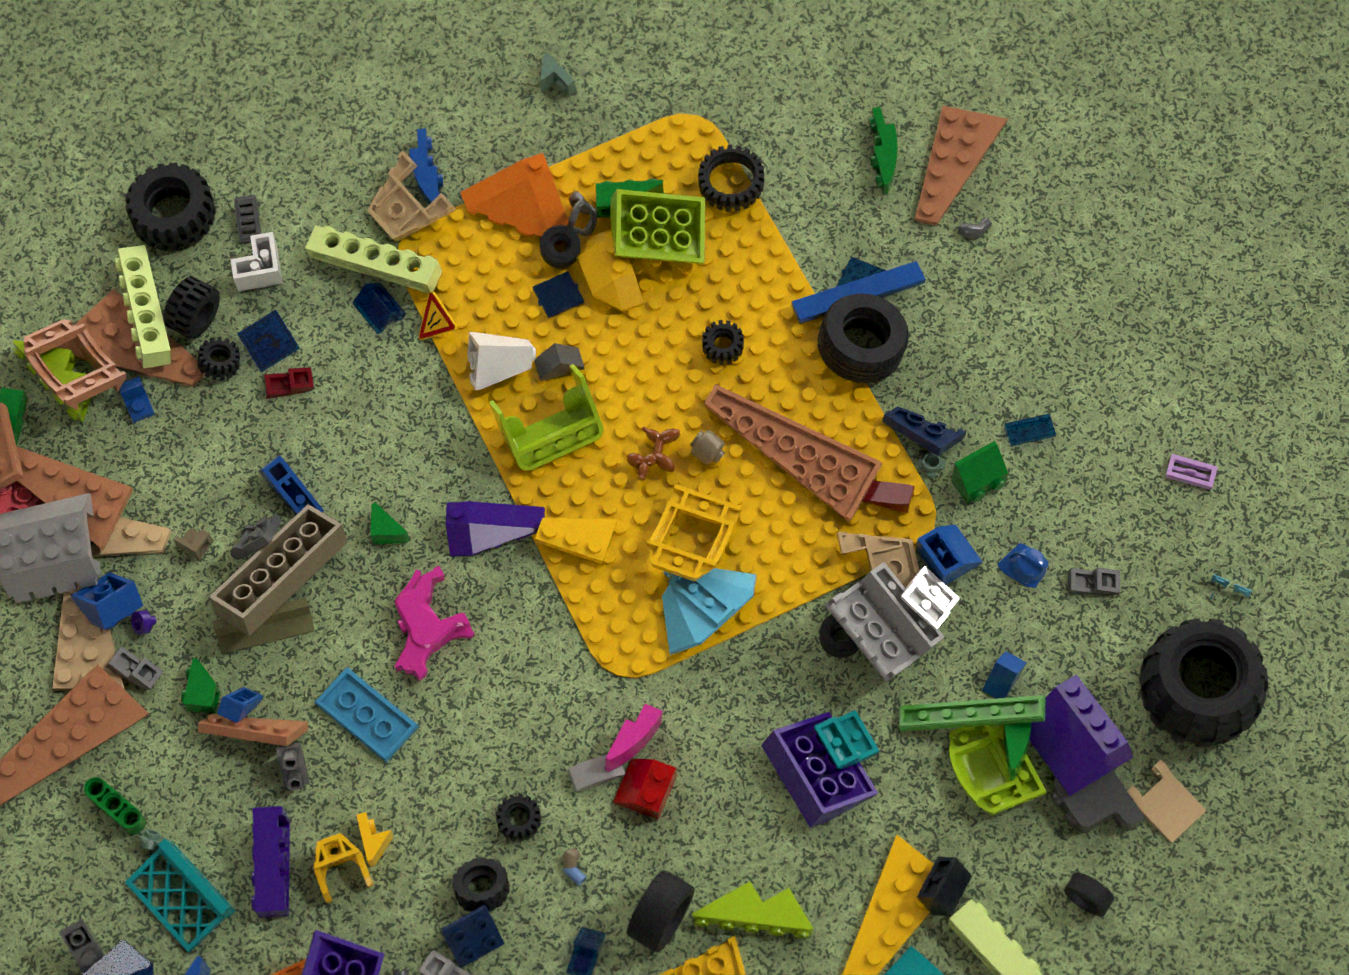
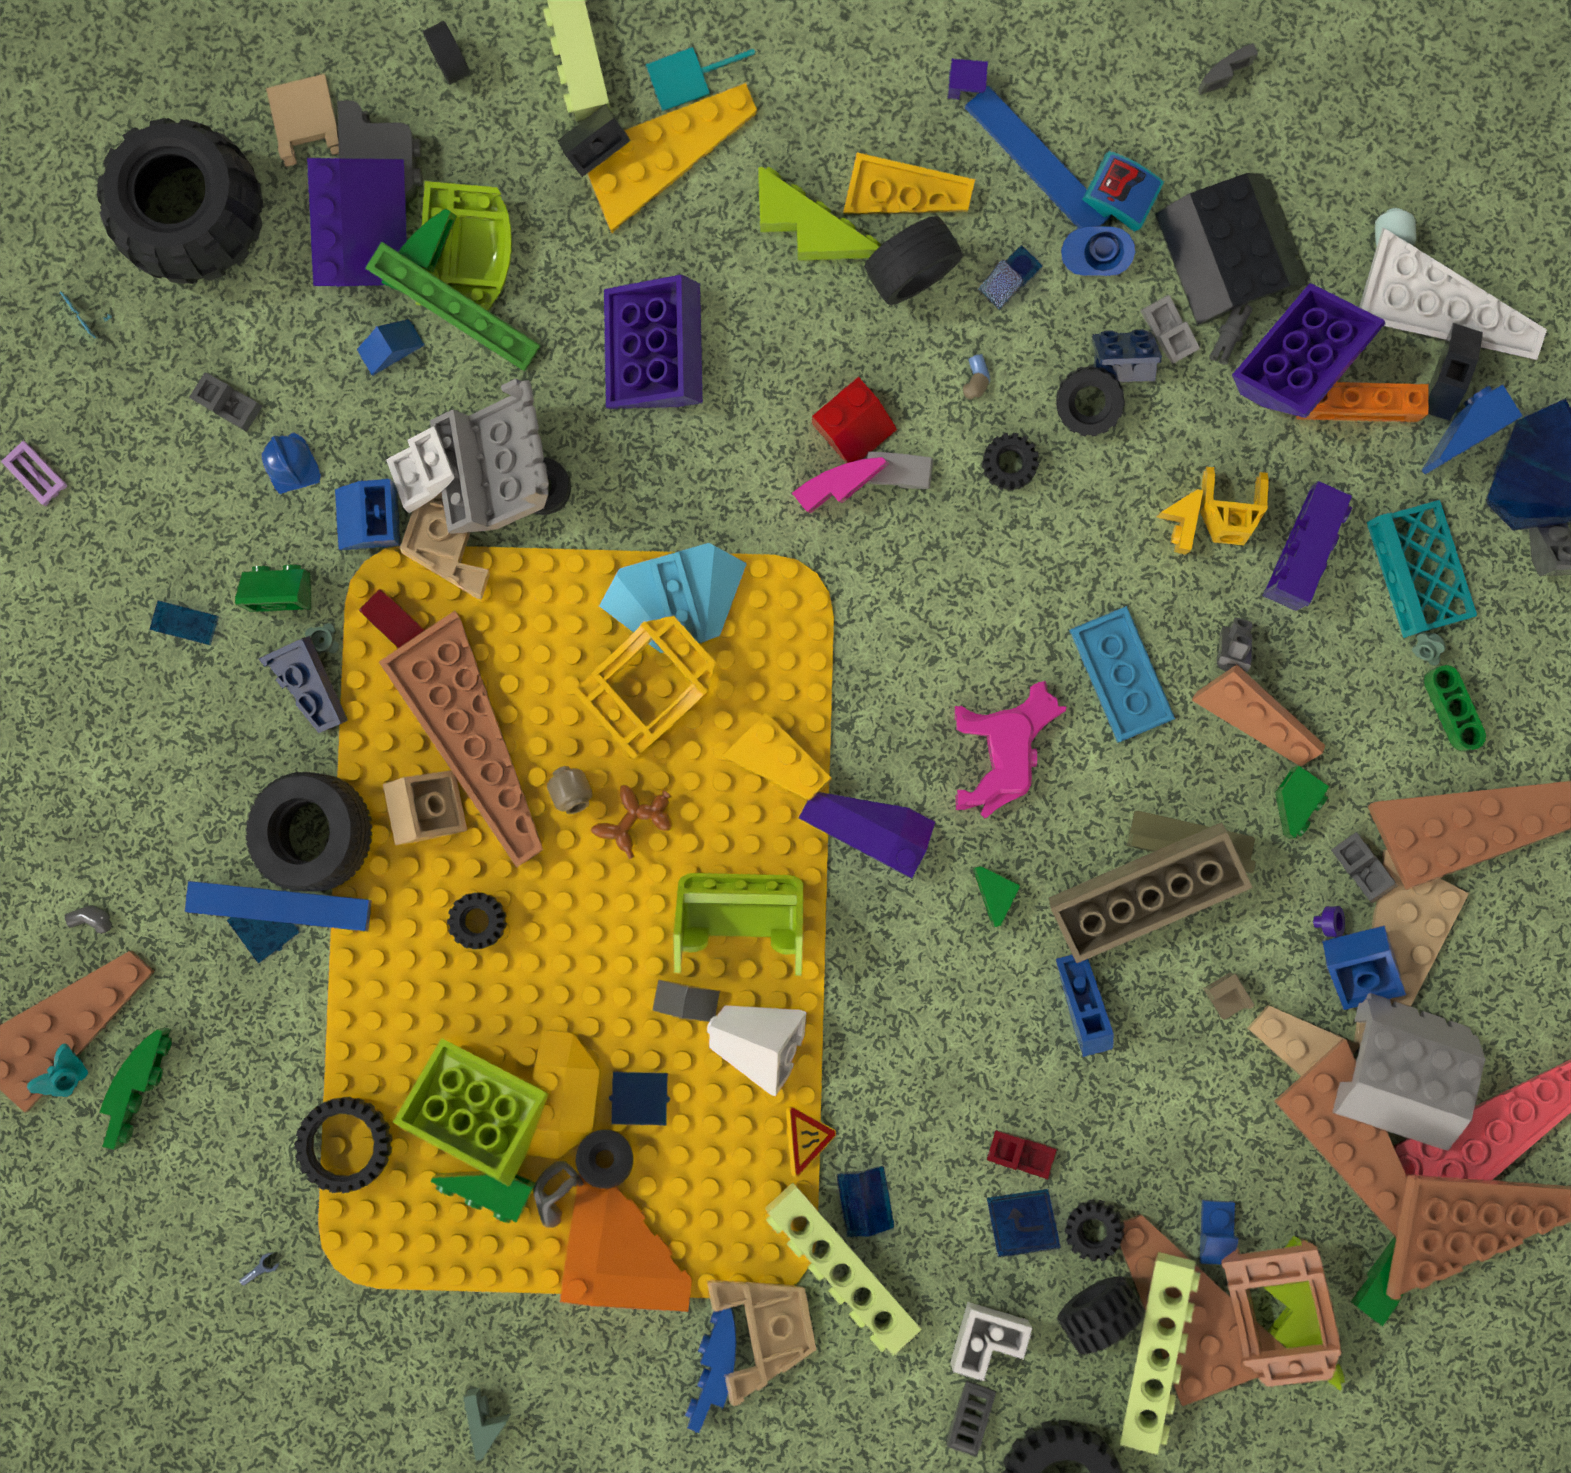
camera: 155 degrees left, 20 degrees up
blue slope [218,687,264,723] -> none
dark grey plate [230,514,282,560] -> none
teal slope [814,710,880,769] -> none
none -> teal animal [27,1043,88,1097]
none -> sand blue hand [239,1252,280,1286]
none -> tan slope [383,771,467,845]

